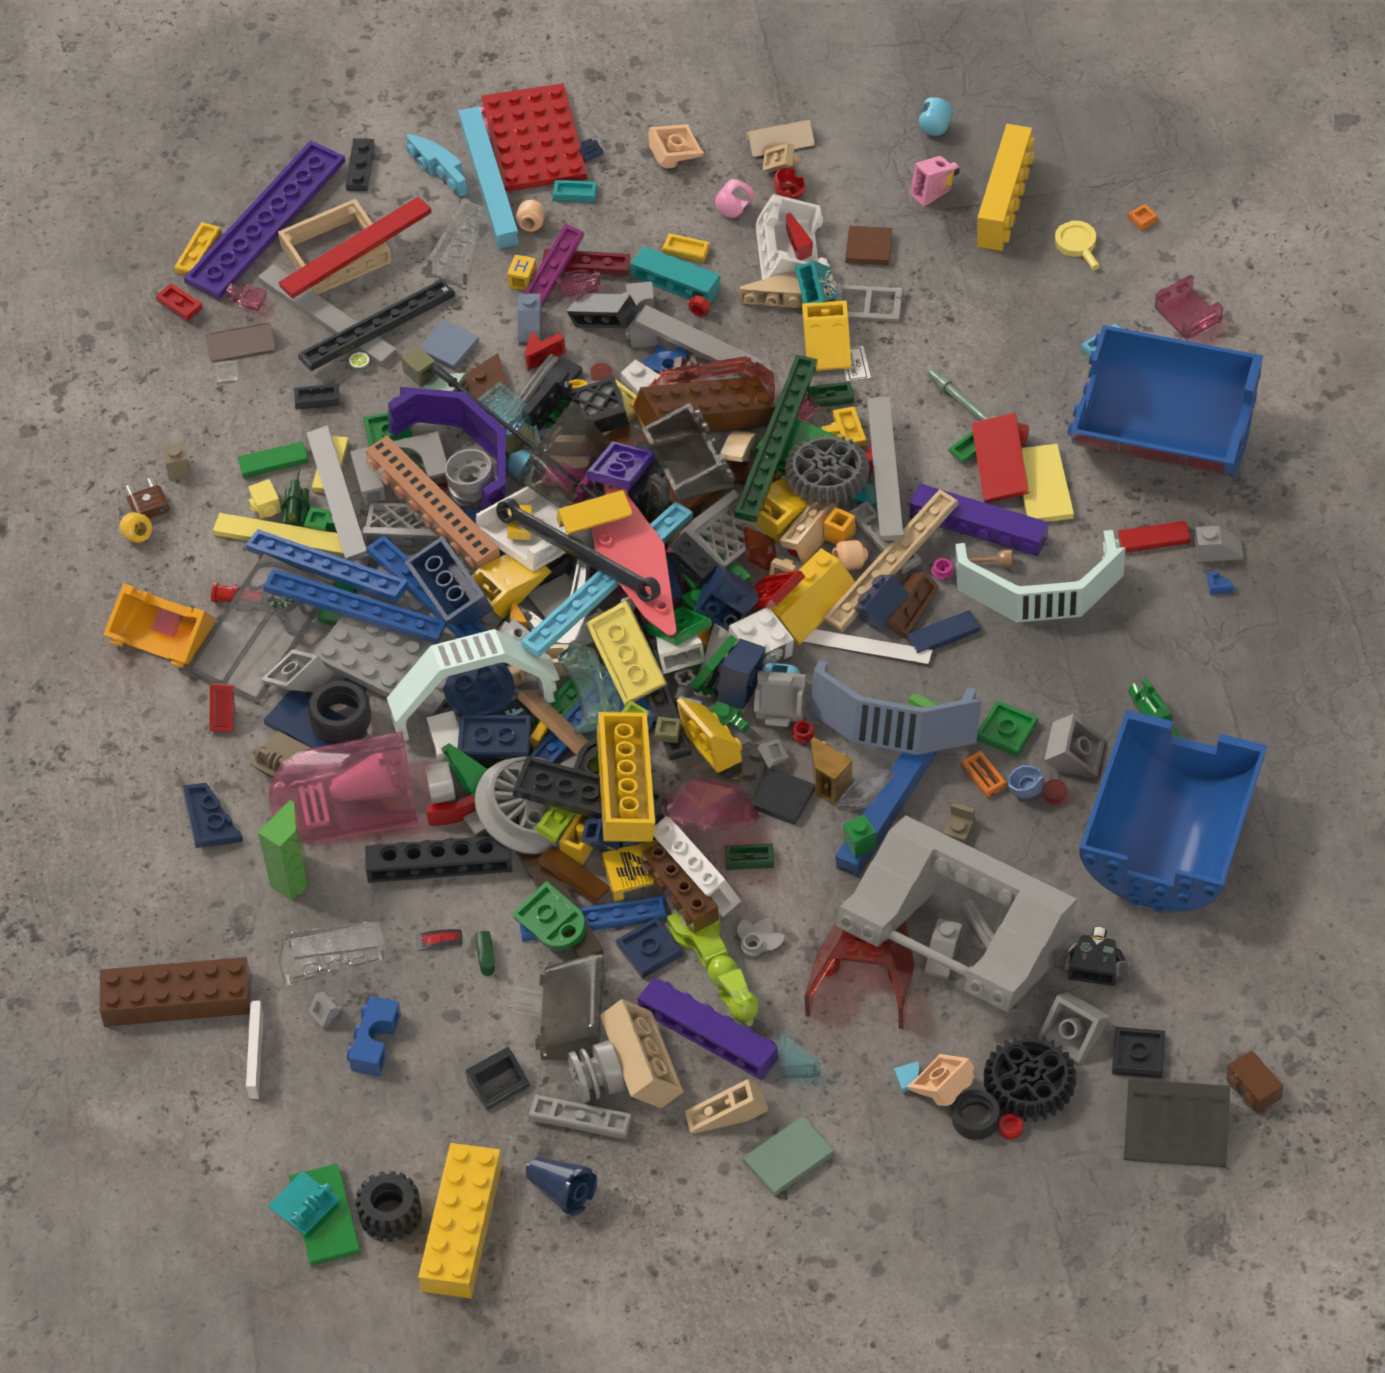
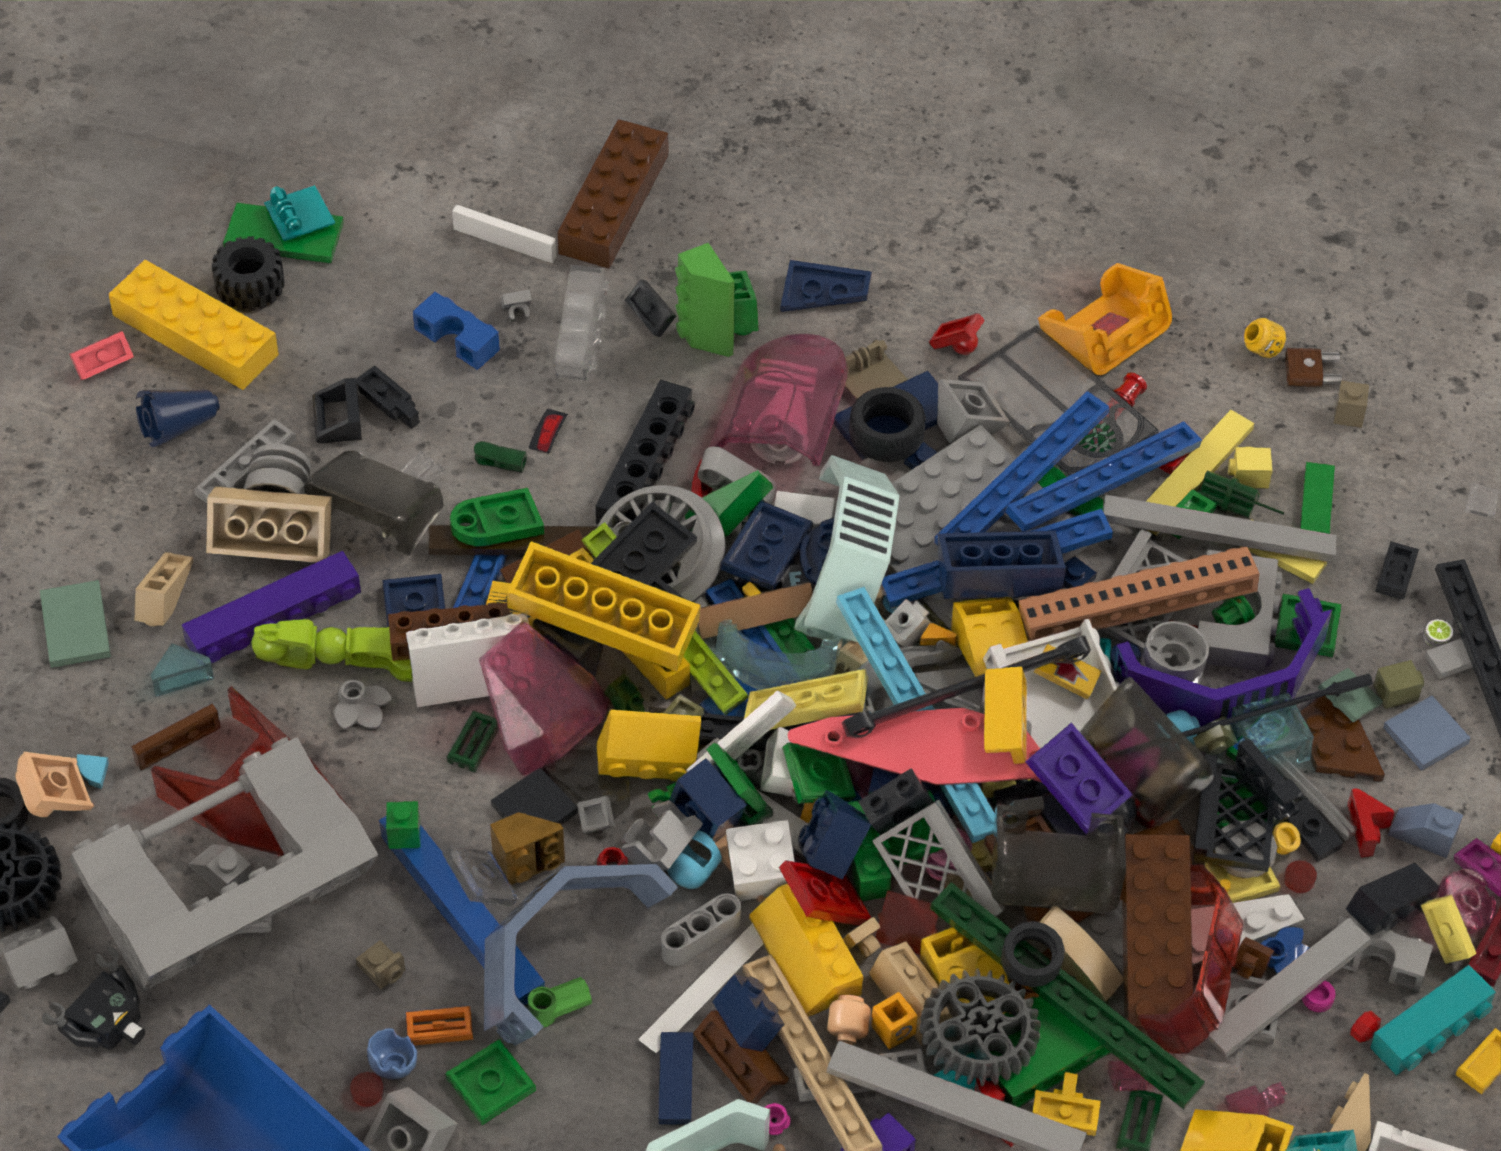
camera: 110 degrees right, 0 degrees up
none -> coral plate [69,331,134,380]
none -> reddish brown tile [131,704,221,771]
none -> black hinge [356,366,420,429]
none -> dark green tile [604,674,645,712]
none -> black plate [625,279,677,337]
none -> light grey beam [661,893,741,966]
none -> white tile [686,690,797,772]
none -> green slope [729,270,759,336]
none -> black tyre [1001,921,1065,987]
none -> clear pink plate [1225,1082,1286,1117]
none -> light yellow plate [1421,895,1477,964]

